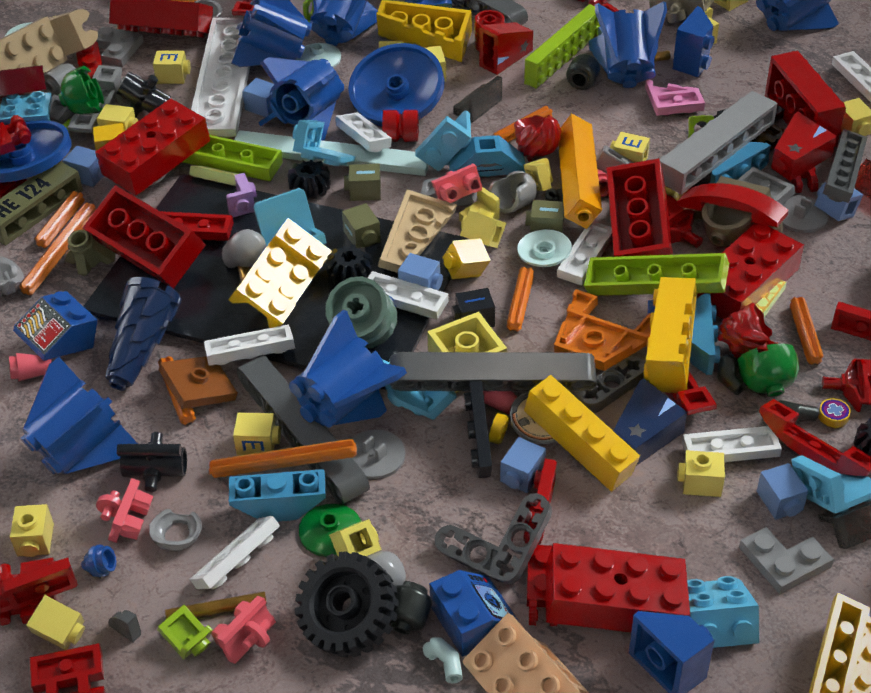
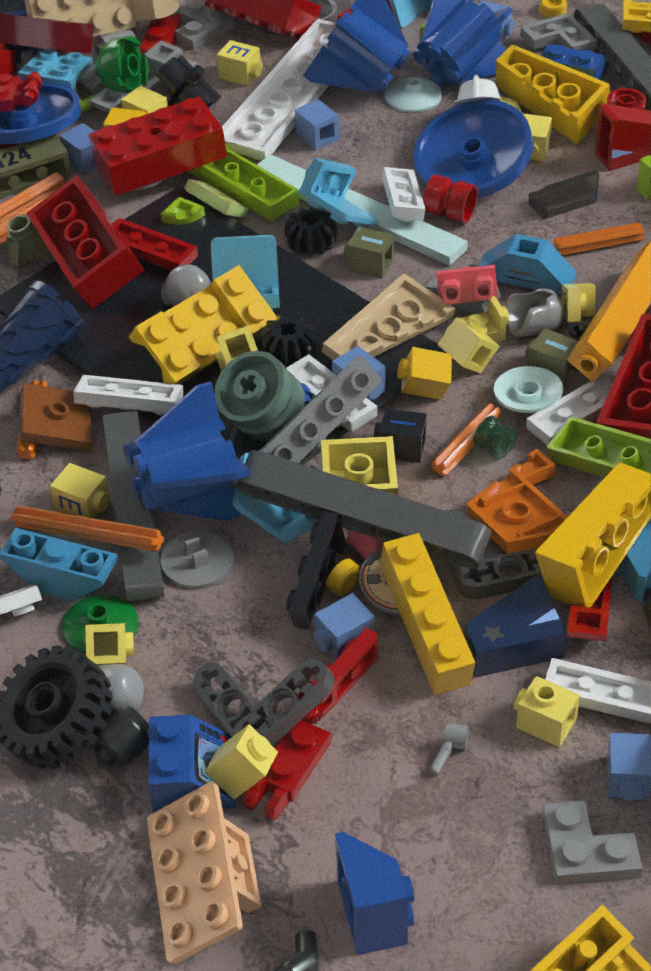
camera: 25 degrees right, 0 degrees up
lavender bracket [226,173,257,217] -> none
blue brick [258,57,344,141] -> none
olive brick [342,203,381,248] -> none
medium azure bracket [415,110,472,171] -> none
light aqua arm [423,637,463,684] -> none
red hair [514,115,562,162] -> none
red brick [545,543,690,632] -> none
medium azure bracket [687,576,759,648] -> none
none -> lime tile [161,197,205,225]
none -> light yellow brick [205,724,278,799]
none -> light yellow brick [215,325,258,371]
none -> light grey bracket [259,356,382,463]
none -> light grey hand [429,723,469,776]
none -> white piece [453,75,502,106]
none -> clear green wheel [473,415,518,459]

